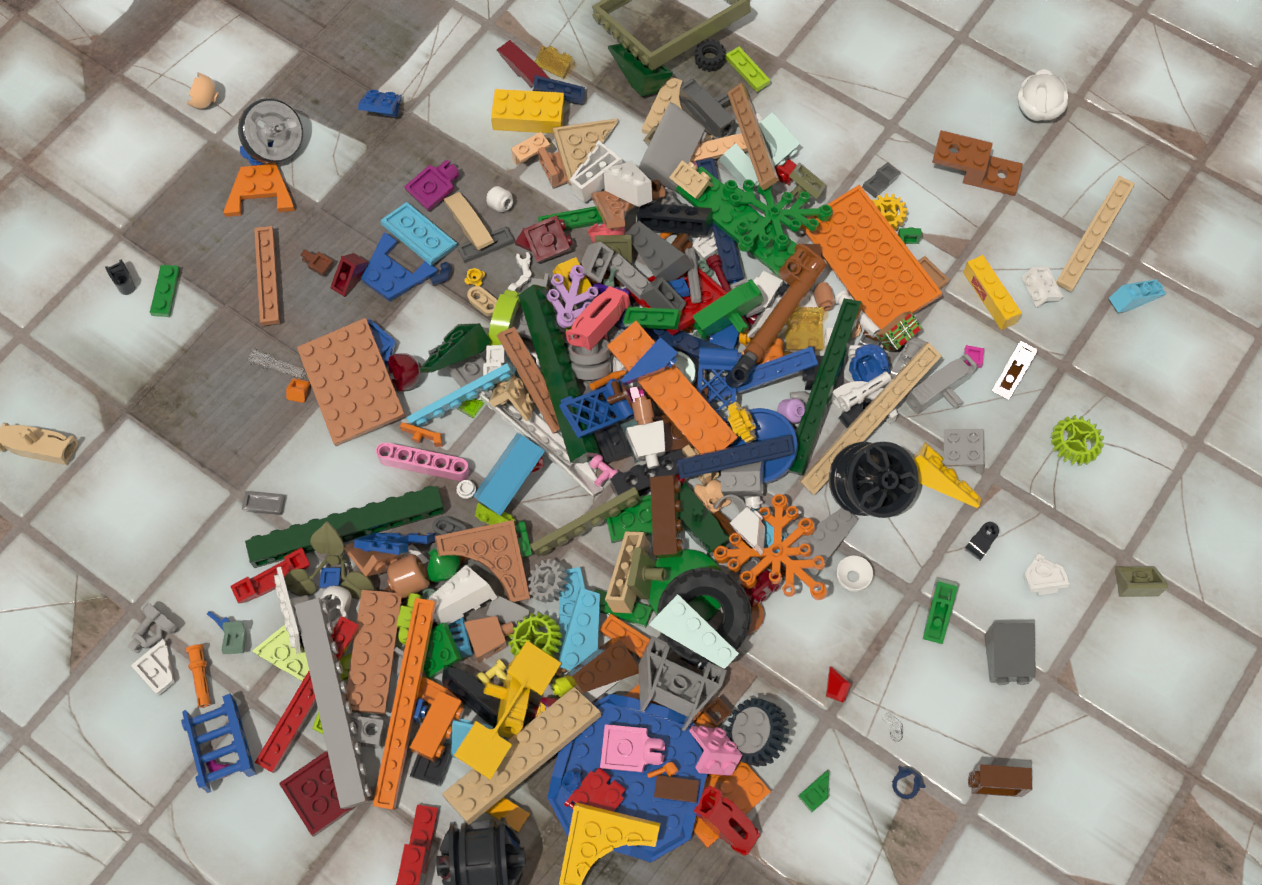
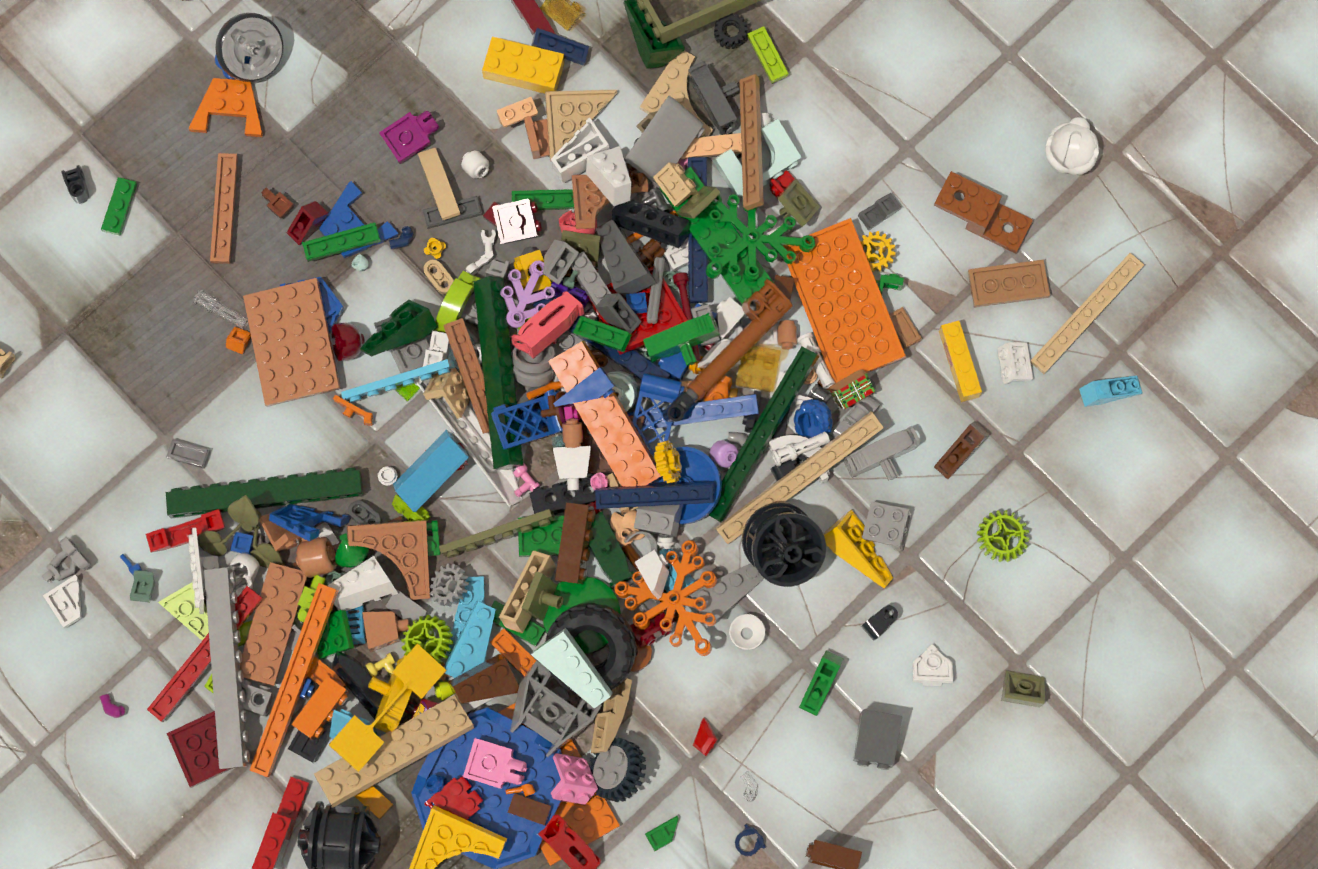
camera: 10 degrees right, 10 degrees up
blue fence [181,693,256,793] -> none
orange pin [185,644,211,708] -> none
blue plate [358,90,401,117] -> none
bright pink beam [376,443,470,481] -> none
medium azure tile [381,202,457,266] -> none
black plate [593,422,632,464] -> none
reddish brown piece [703,697,732,728] -> none
dark pink plate [964,345,984,368] -> none
none -> green tile [302,222,381,262]
none -> light aqua hinge [352,254,368,271]
none -> bright pink plate [590,472,608,490]
none -> tan slope [591,678,632,754]
none -> olive plate [677,186,721,218]
none -> medium nougat plate [968,259,1050,308]

